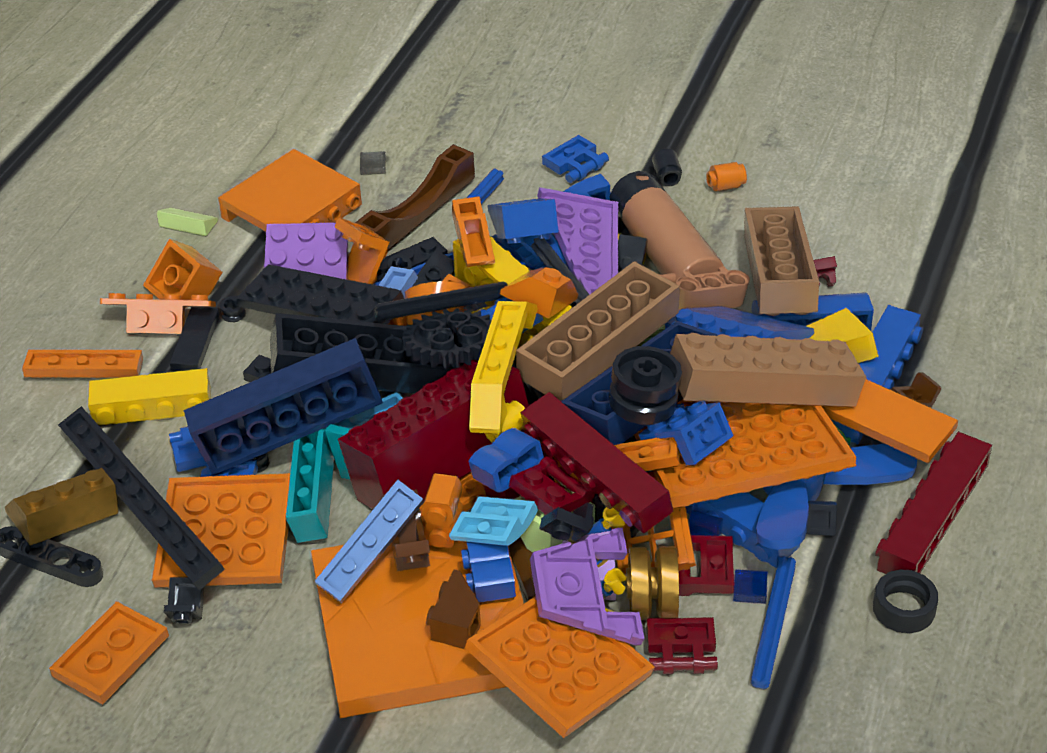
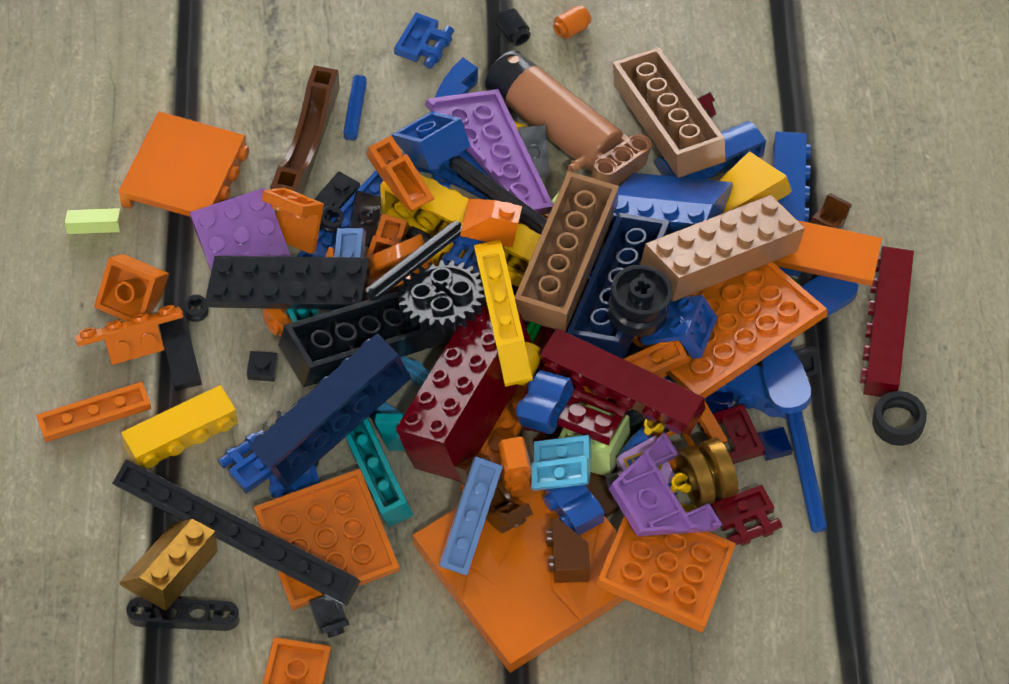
camera: 25 degrees left, 15 degrees up
clear smoke tile [360,151,386,175] -> none
black bracket [540,502,594,543] -> none

